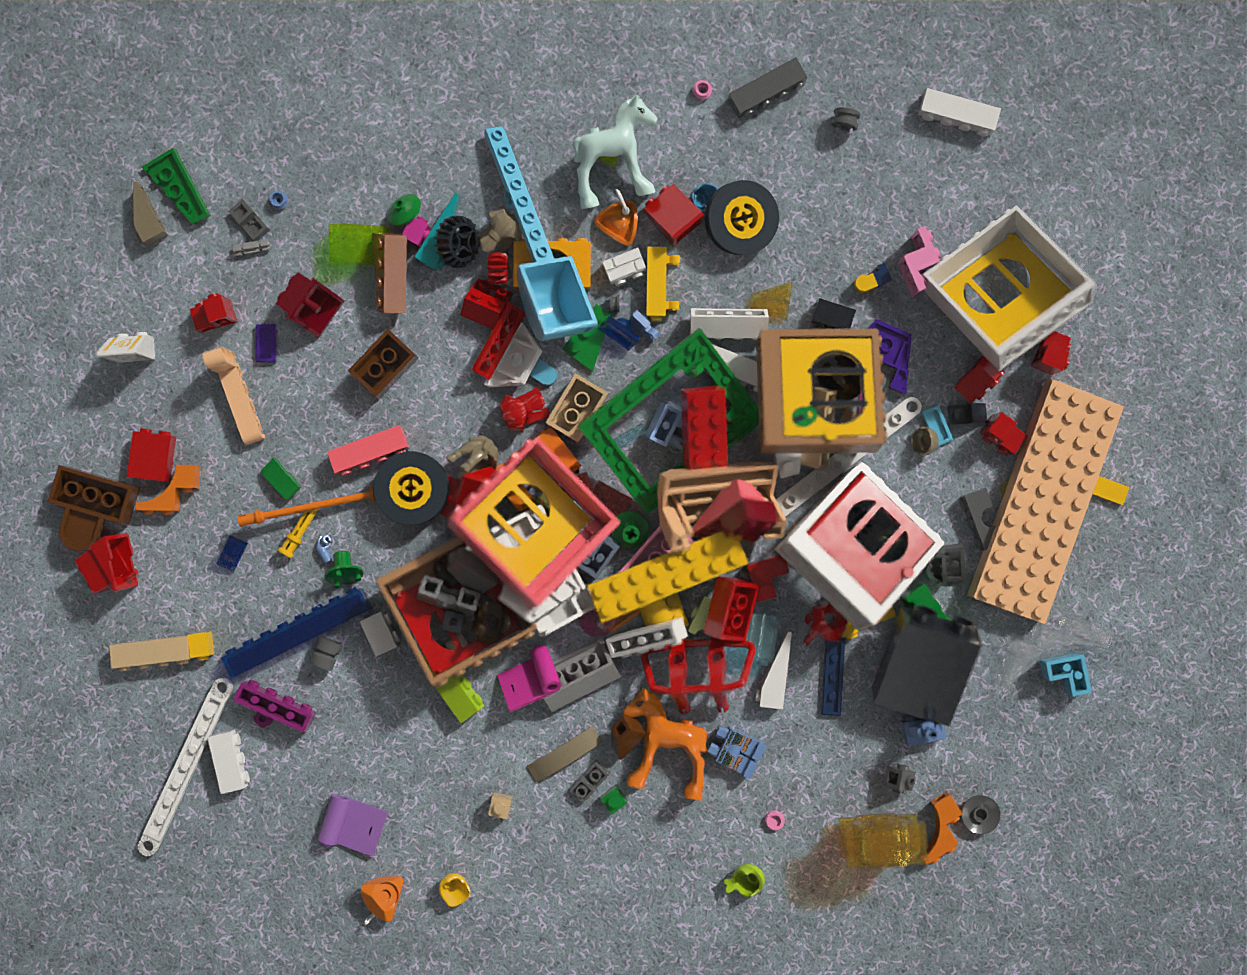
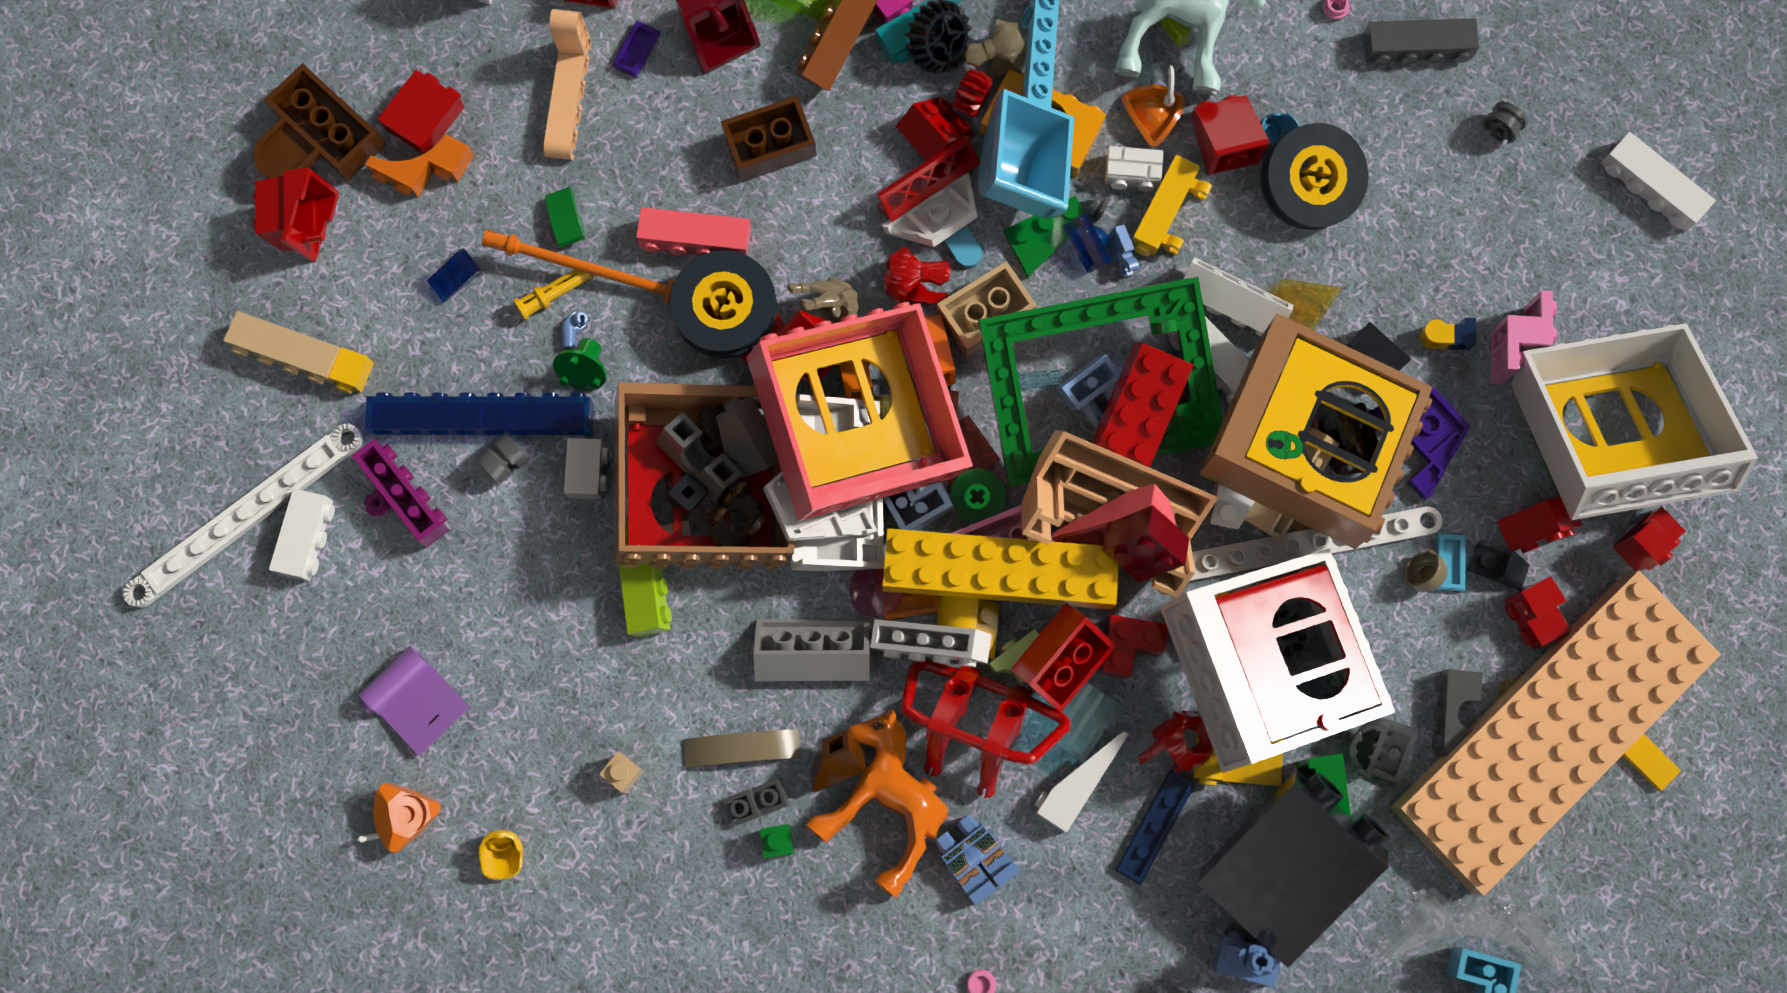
camera: 25 degrees right, 10 degrees down
dark pink door [497,645,561,713] -> none

